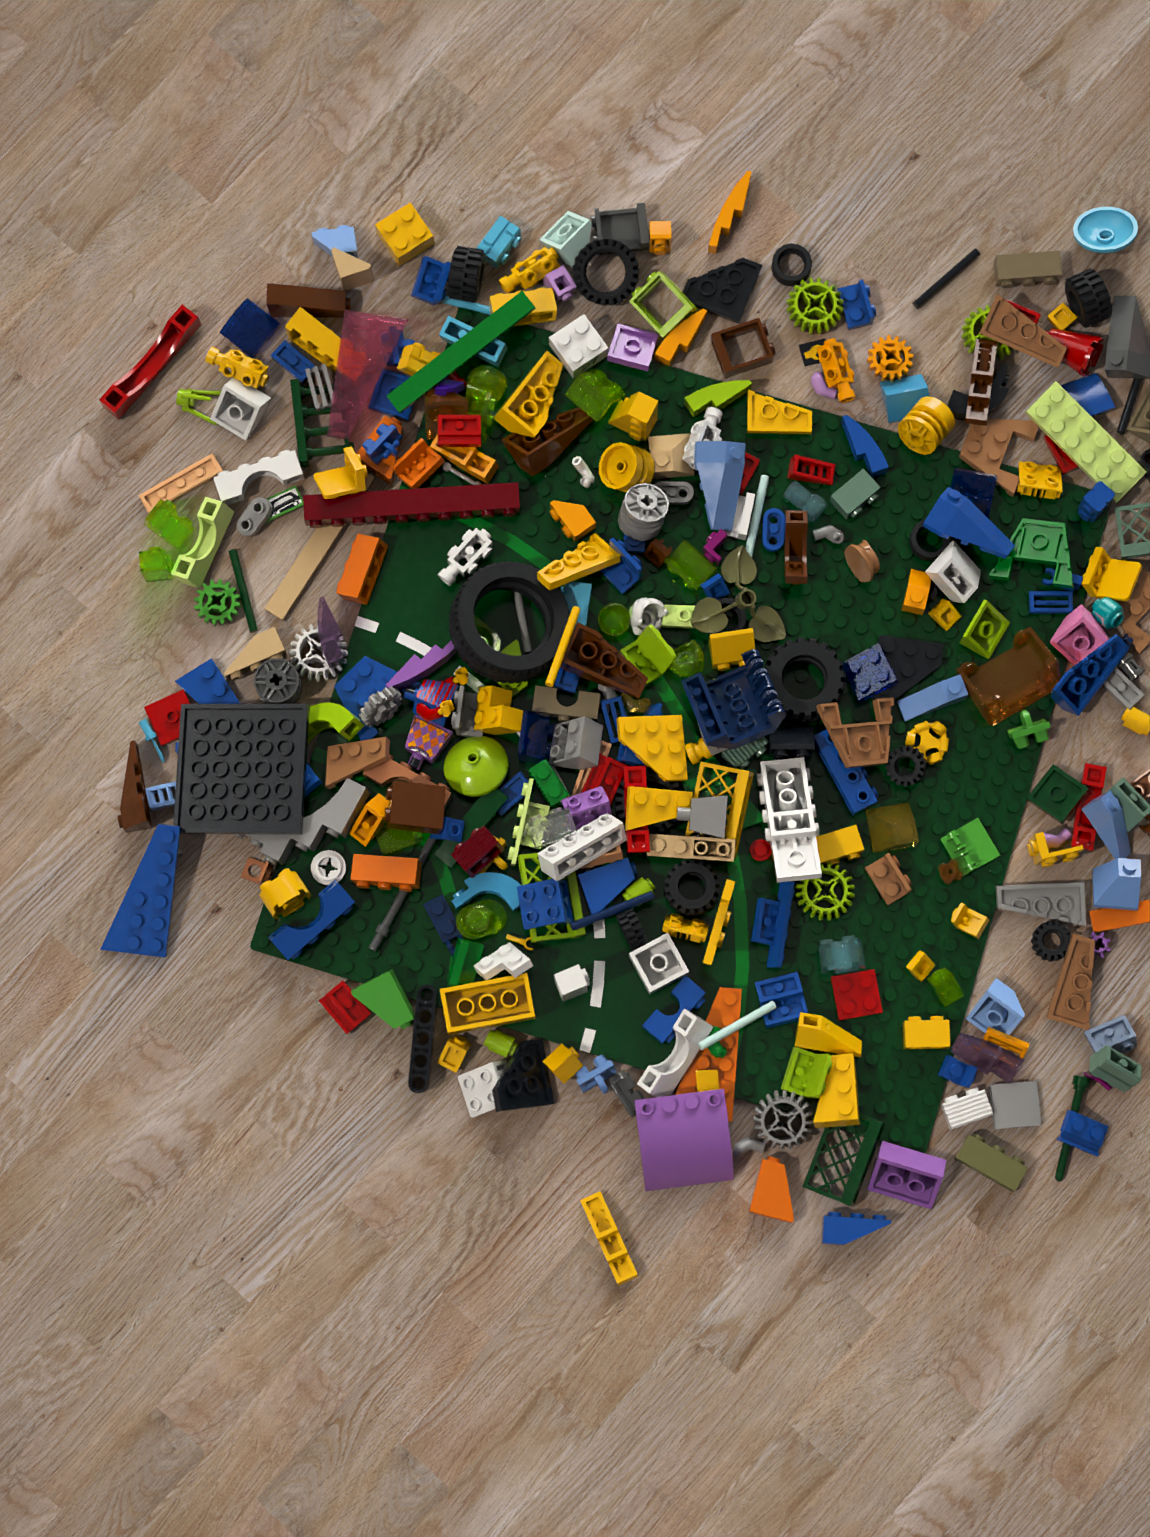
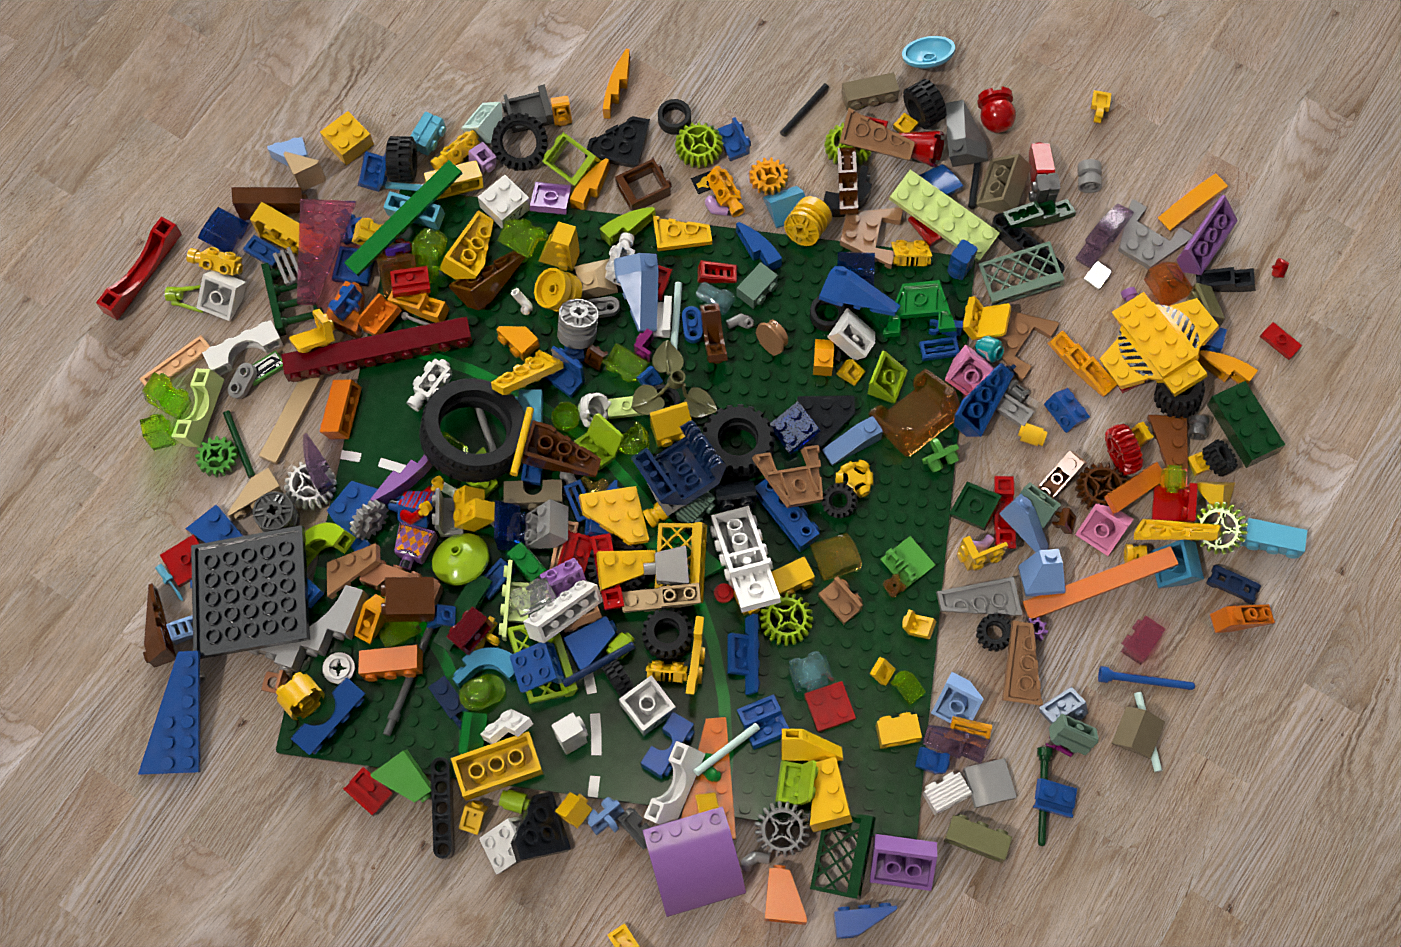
camera: 10 degrees left, 10 degrees down
yellow hand [506,934,536,951] -> none

